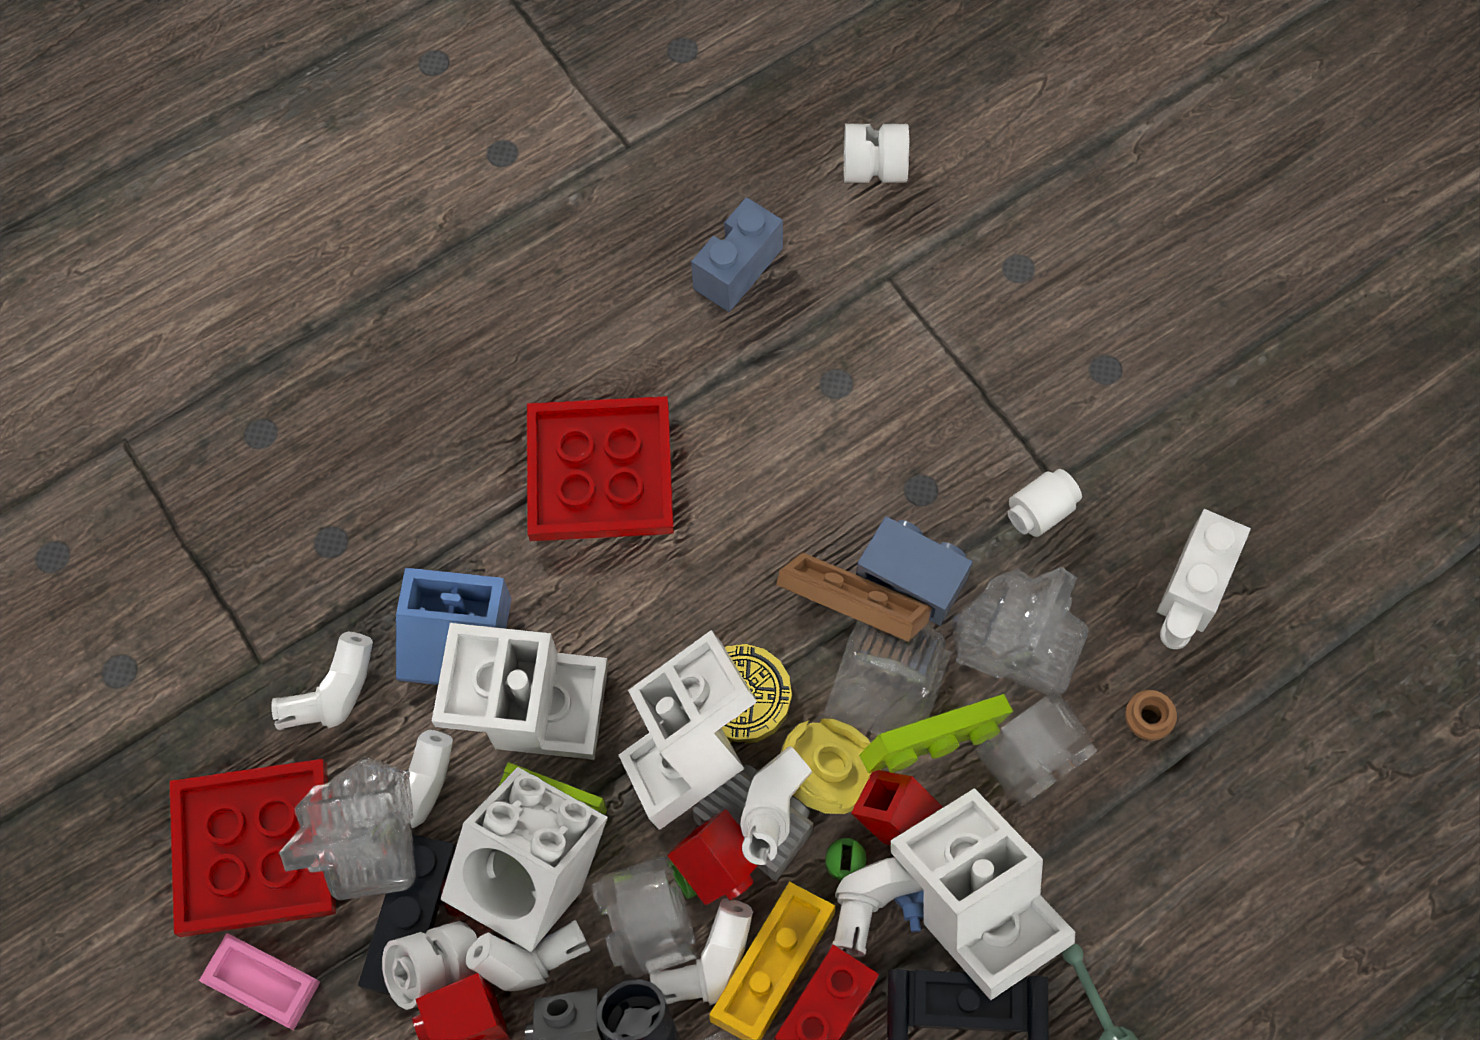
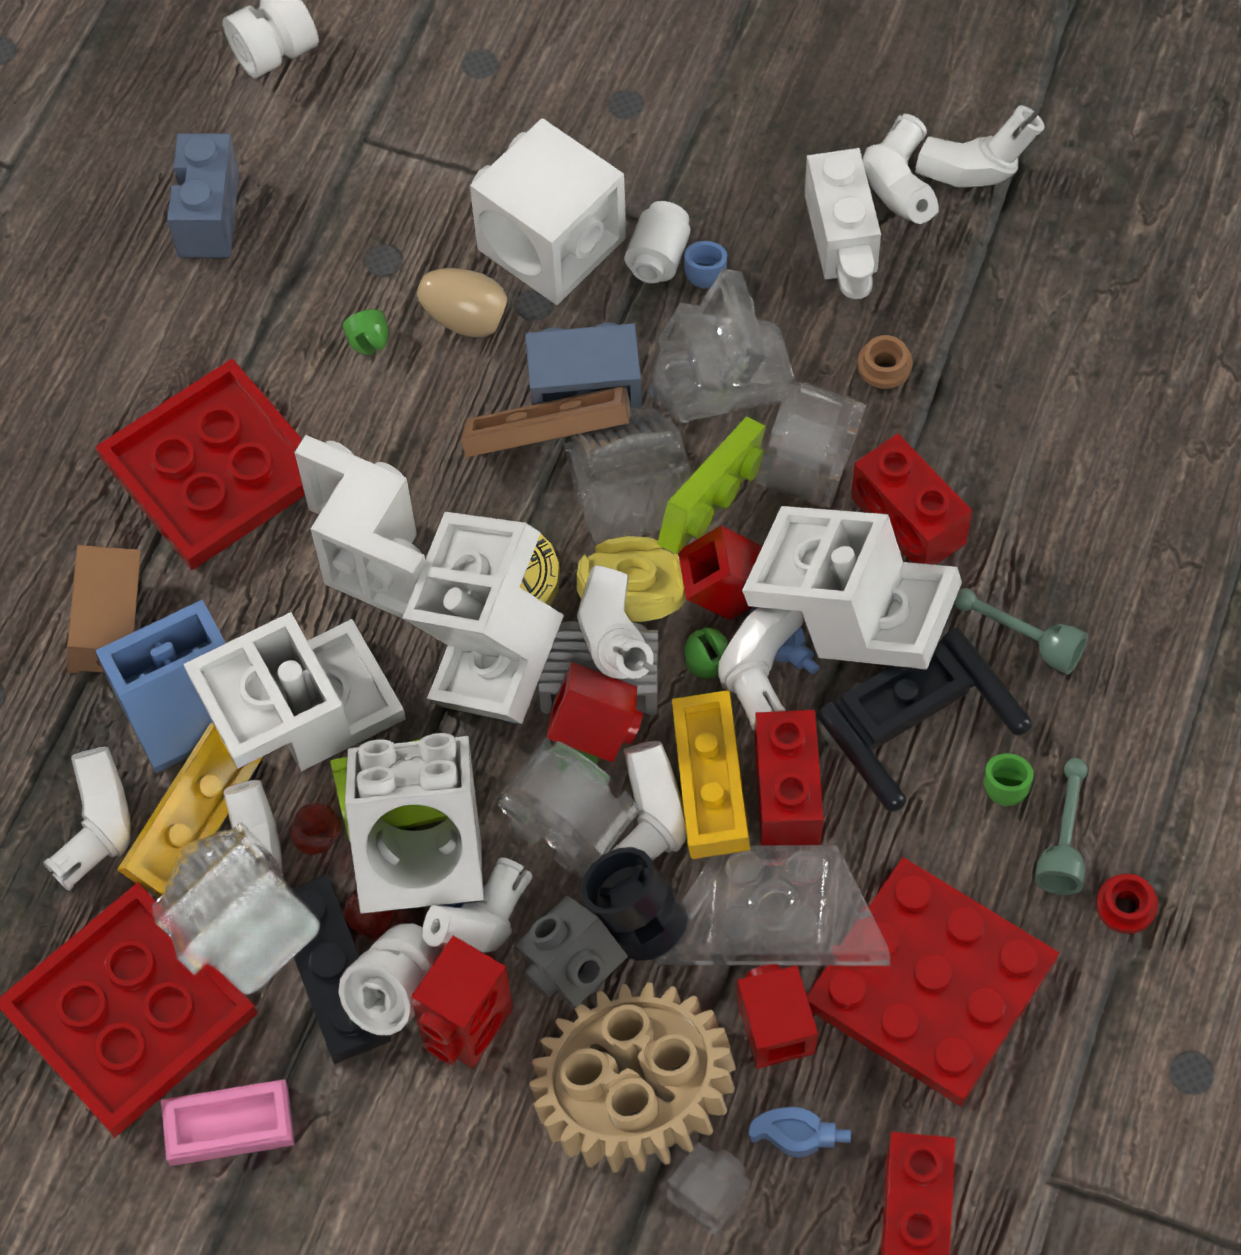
camera: 35 degrees left, 5 degrees down
none -> medium nougat hinge [67,545,141,673]
none -> yellow plate [117,723,263,903]
none -> clear red hinge [290,803,341,856]
none -> white bracket [294,435,425,618]
none -> bright green hinge [342,309,389,355]
none -> tan animal [417,268,507,337]
none -> white brick [470,118,626,305]
none -> medium blue hinge [684,241,727,289]
none -> red brick [851,433,972,565]
none -> white arm [863,114,939,224]
none -> white arm [915,106,1044,187]

